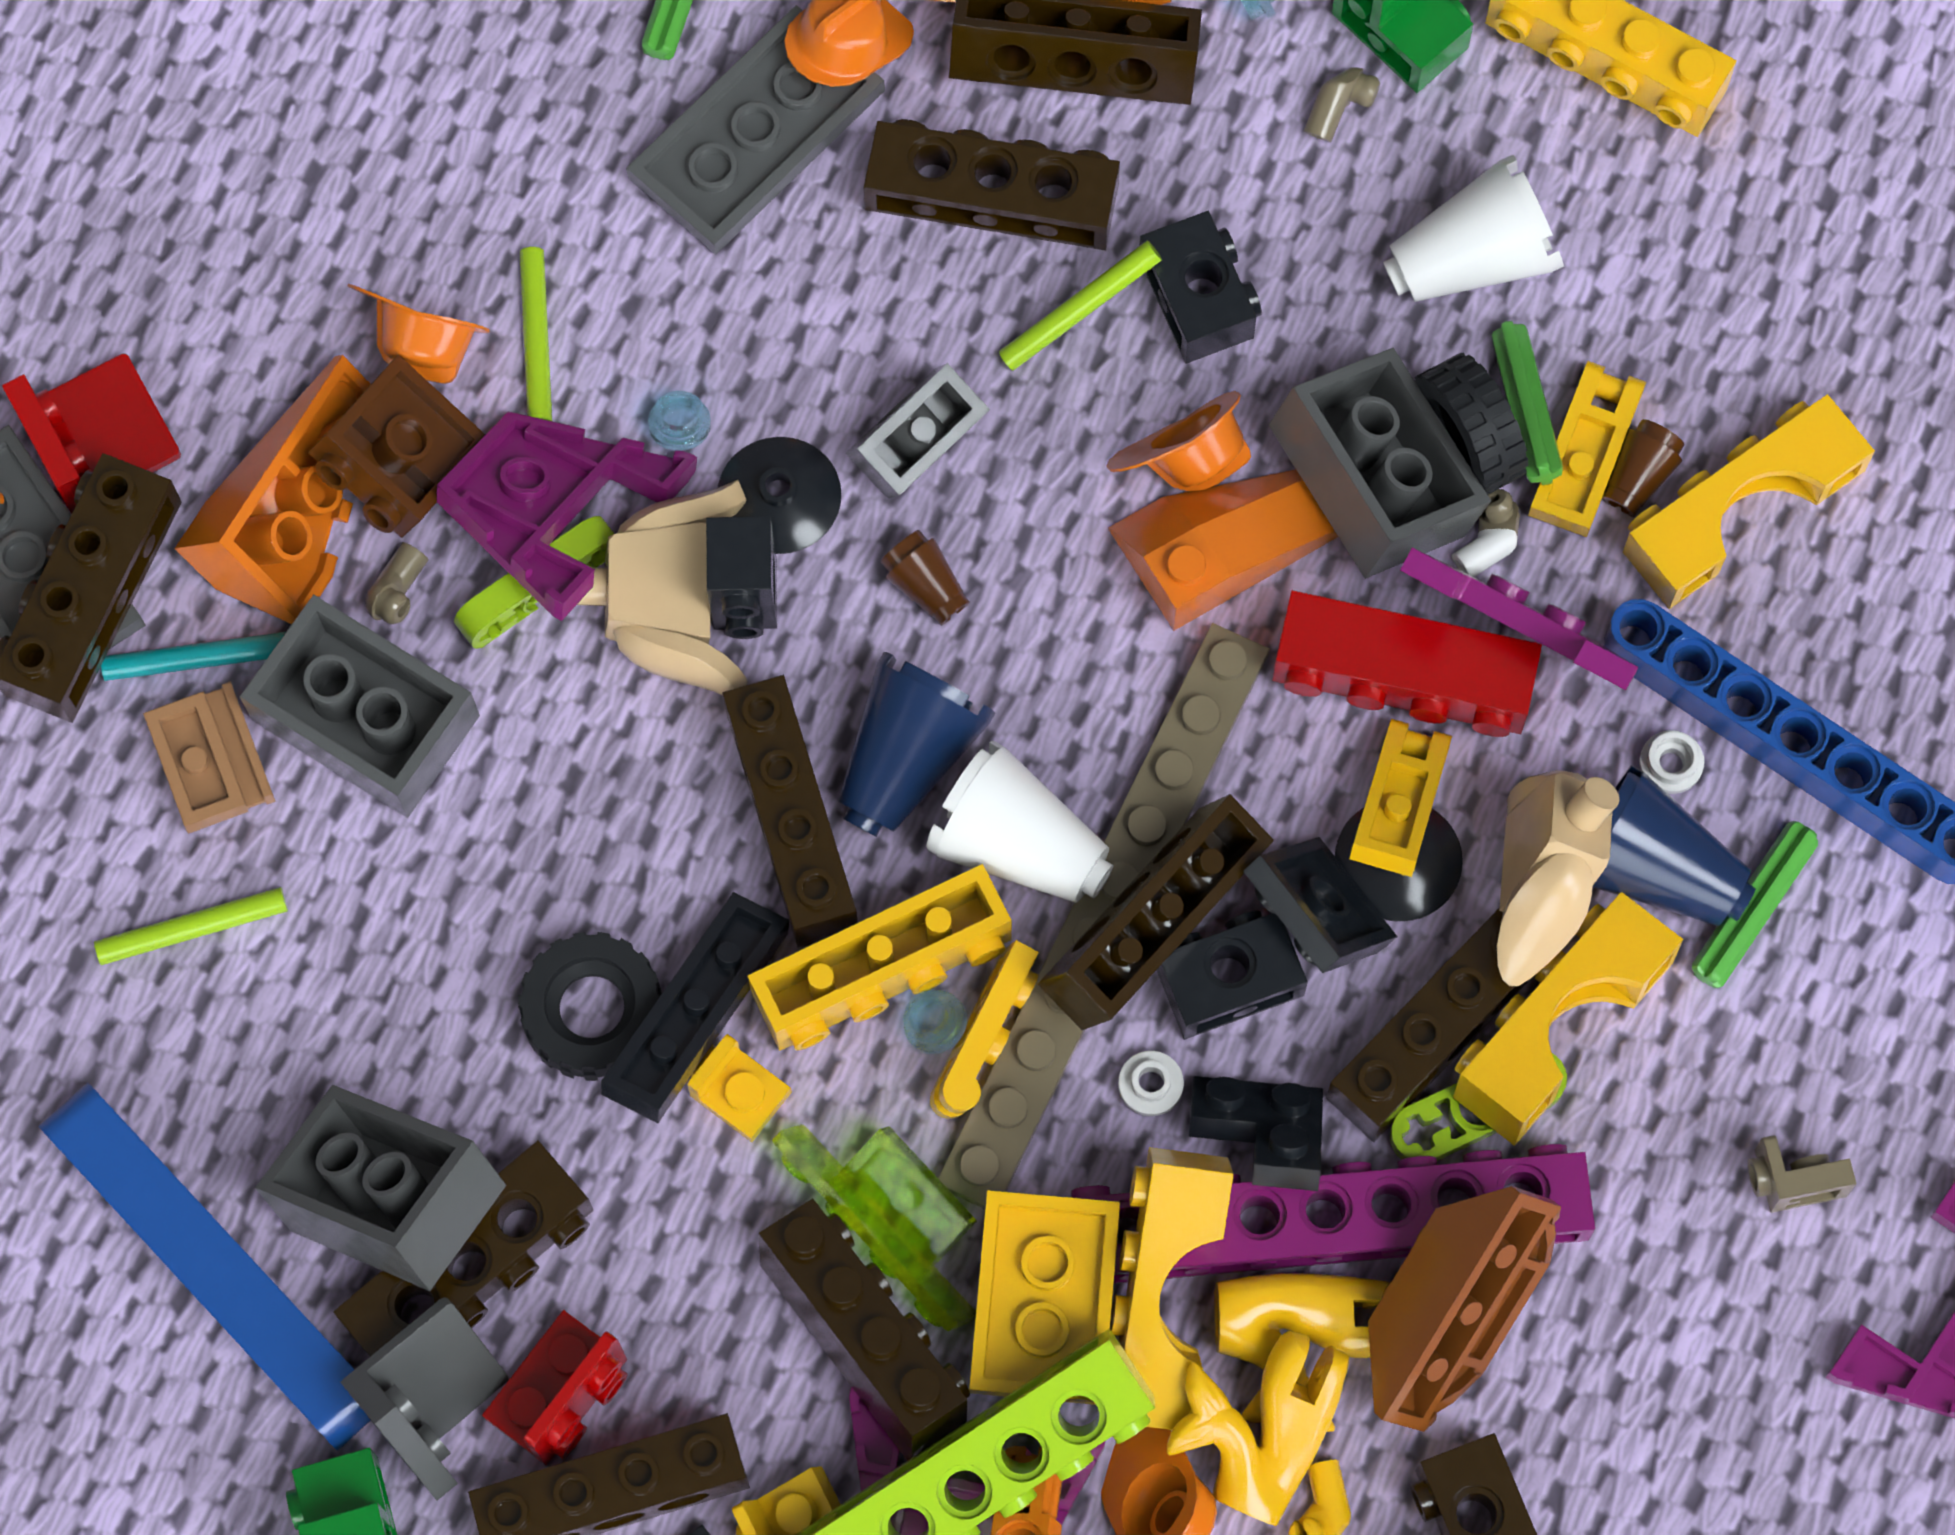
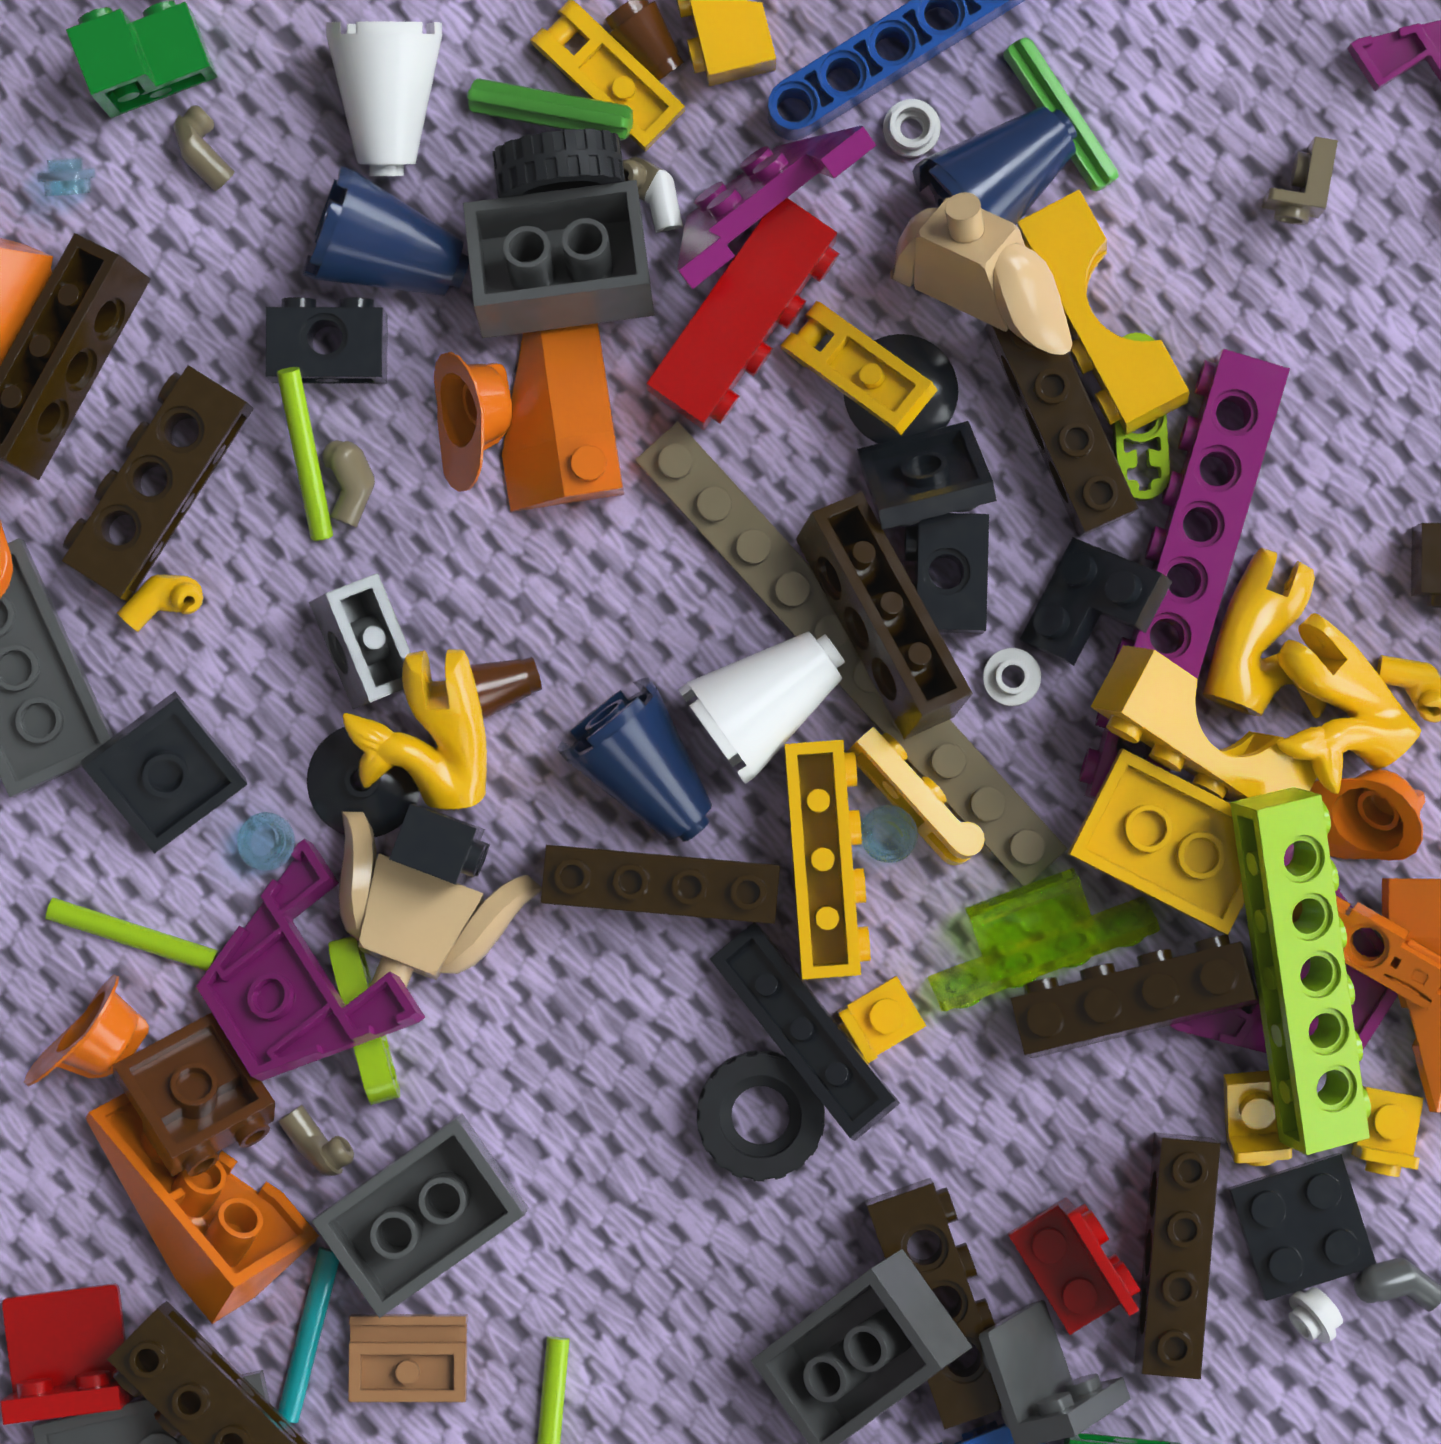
camera: 65 degrees left, 15 degrees up
dark orange wedge [1368,1186,1561,1432] -> none
none -> black plate [81,691,248,853]
none -> yellow arm [117,574,203,632]
none -> dark blue cone [303,166,469,296]
none -> dark tan arm [322,440,375,528]
none -> yellow piece [343,649,487,809]

